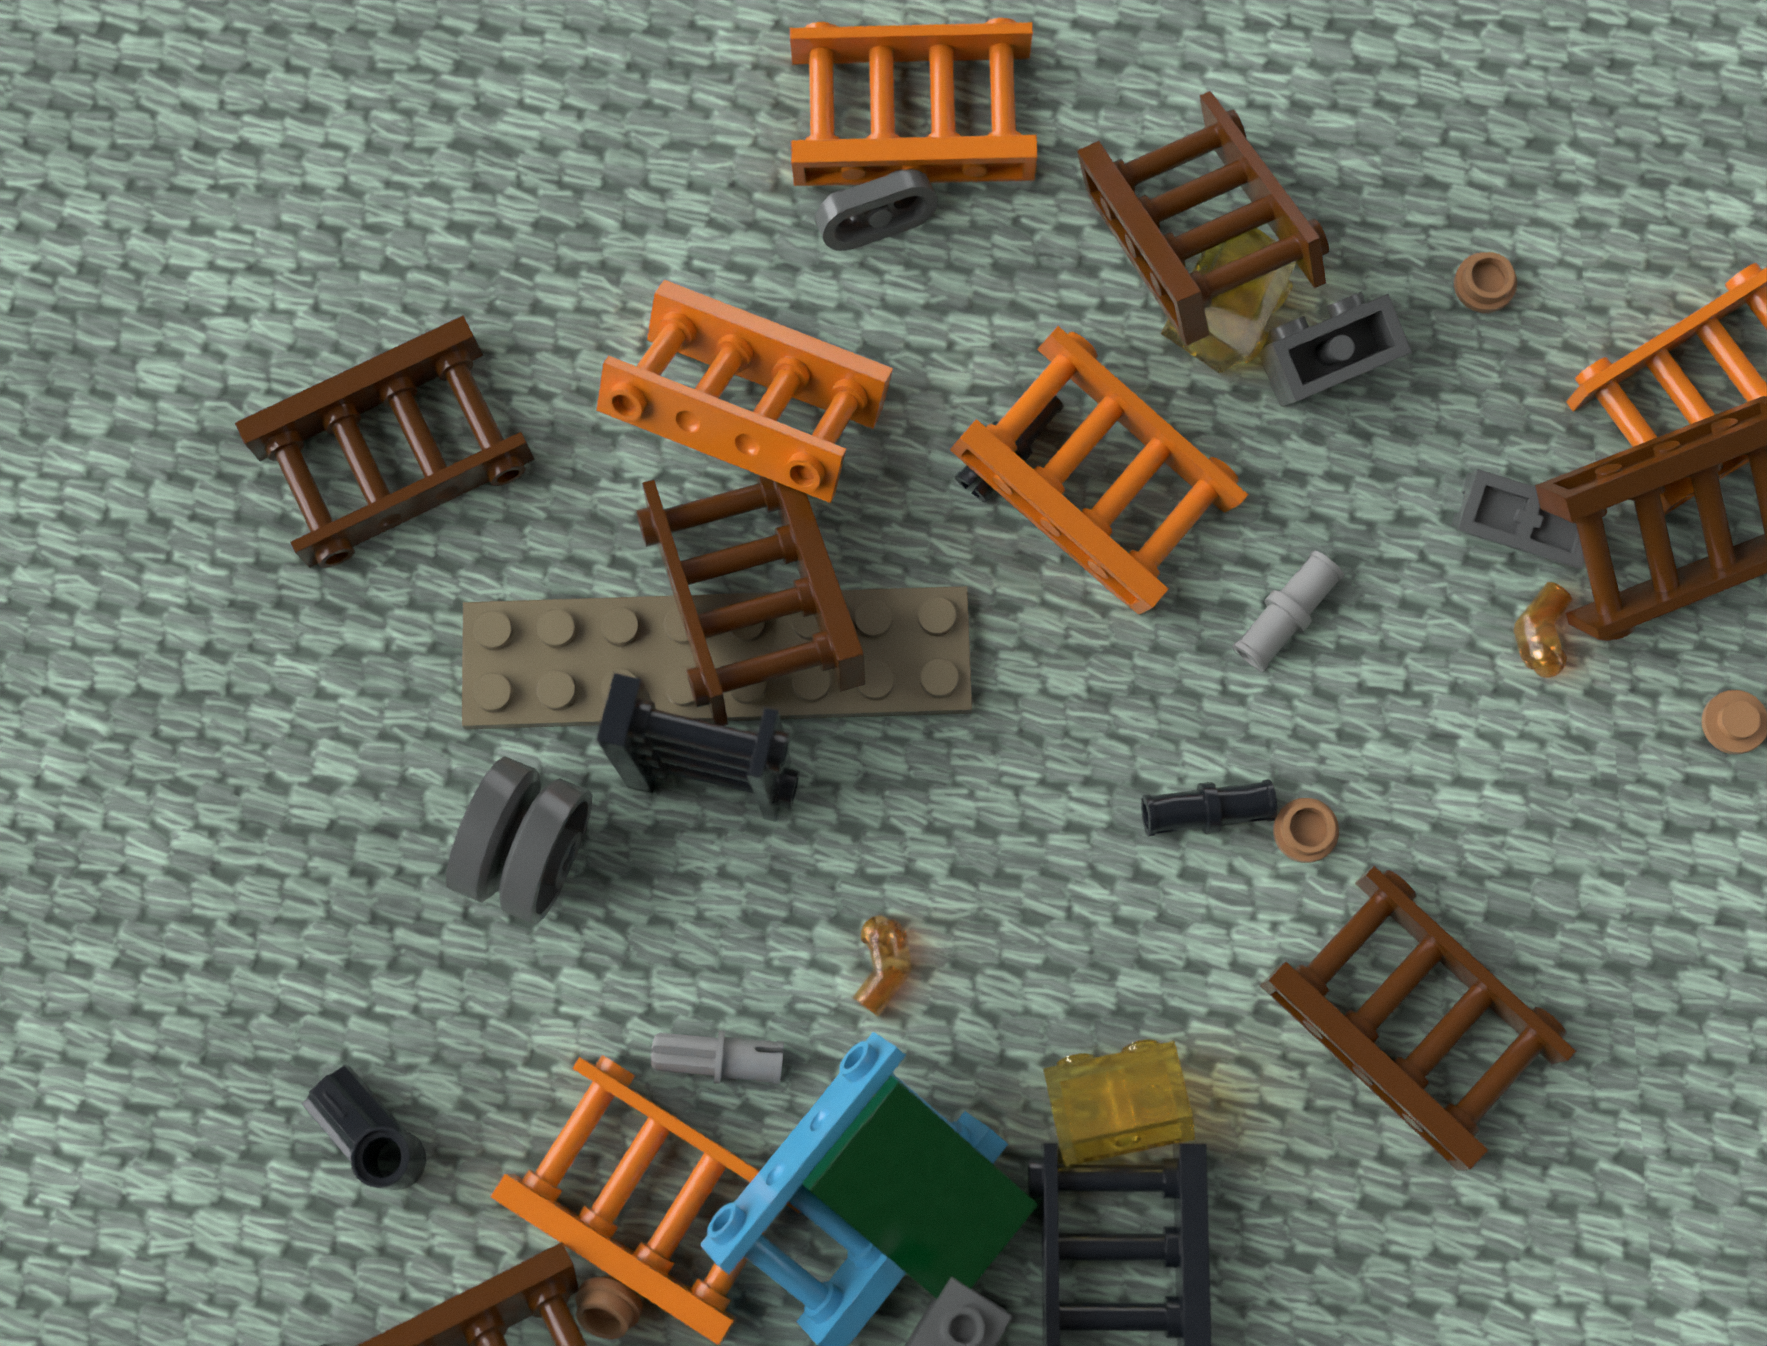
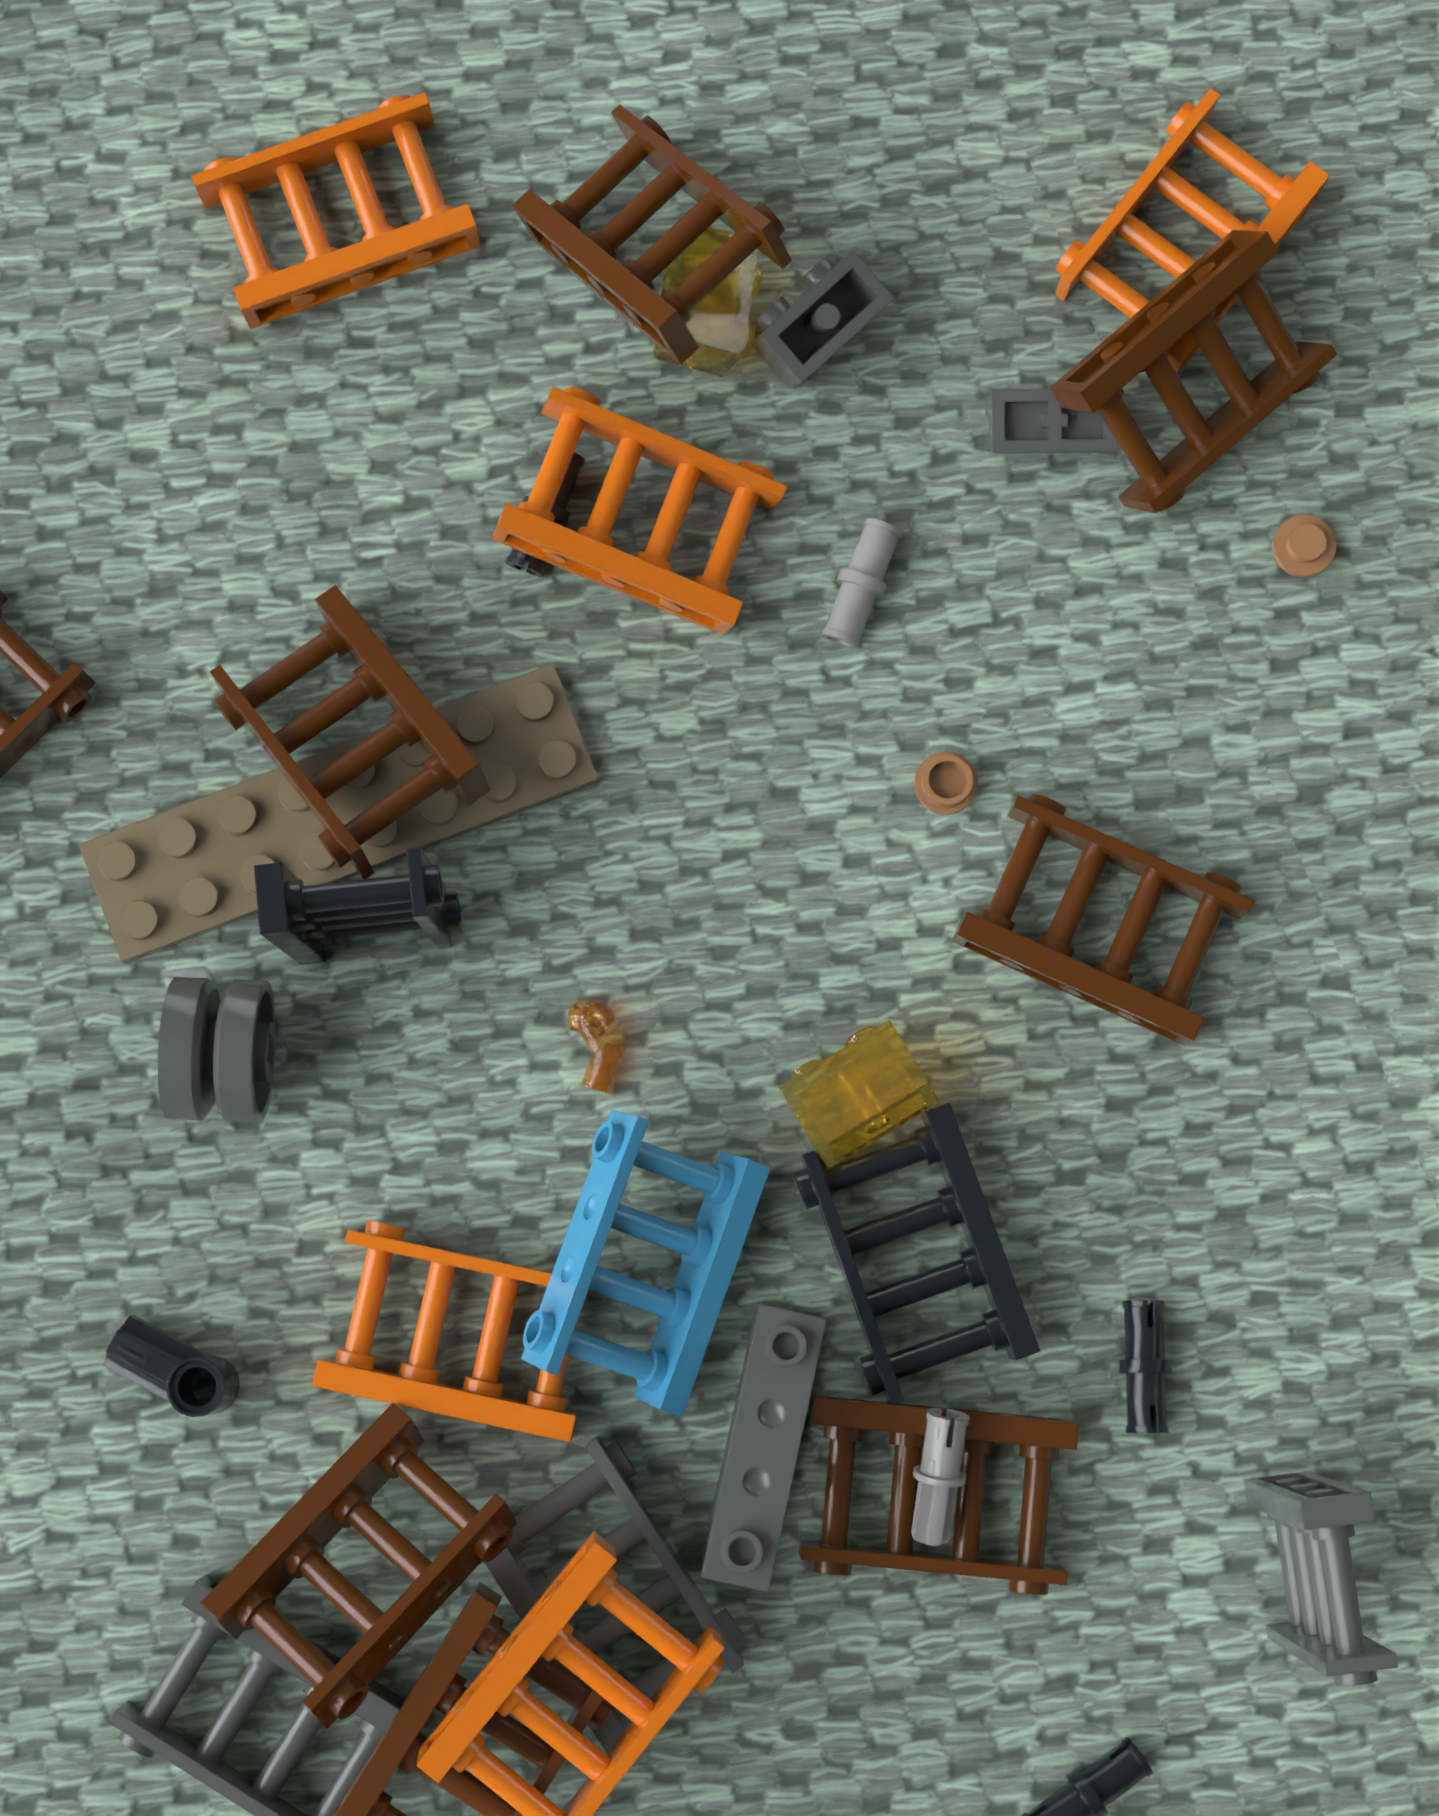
camera: 25 degrees left, 5 degrees up
medium nougat plate [575,1276,643,1339] -> none
orange fence [596,279,893,503] -> none
light grey axle [651,1031,784,1084] -> none
dark green tile [802,1076,1038,1300] -> none
dark grey plate [815,169,938,251] -> none
black pin [1141,779,1278,837] -> none
medium nougat plate [1454,252,1517,313] -> none
clear orange arm [1513,582,1573,678] -> none

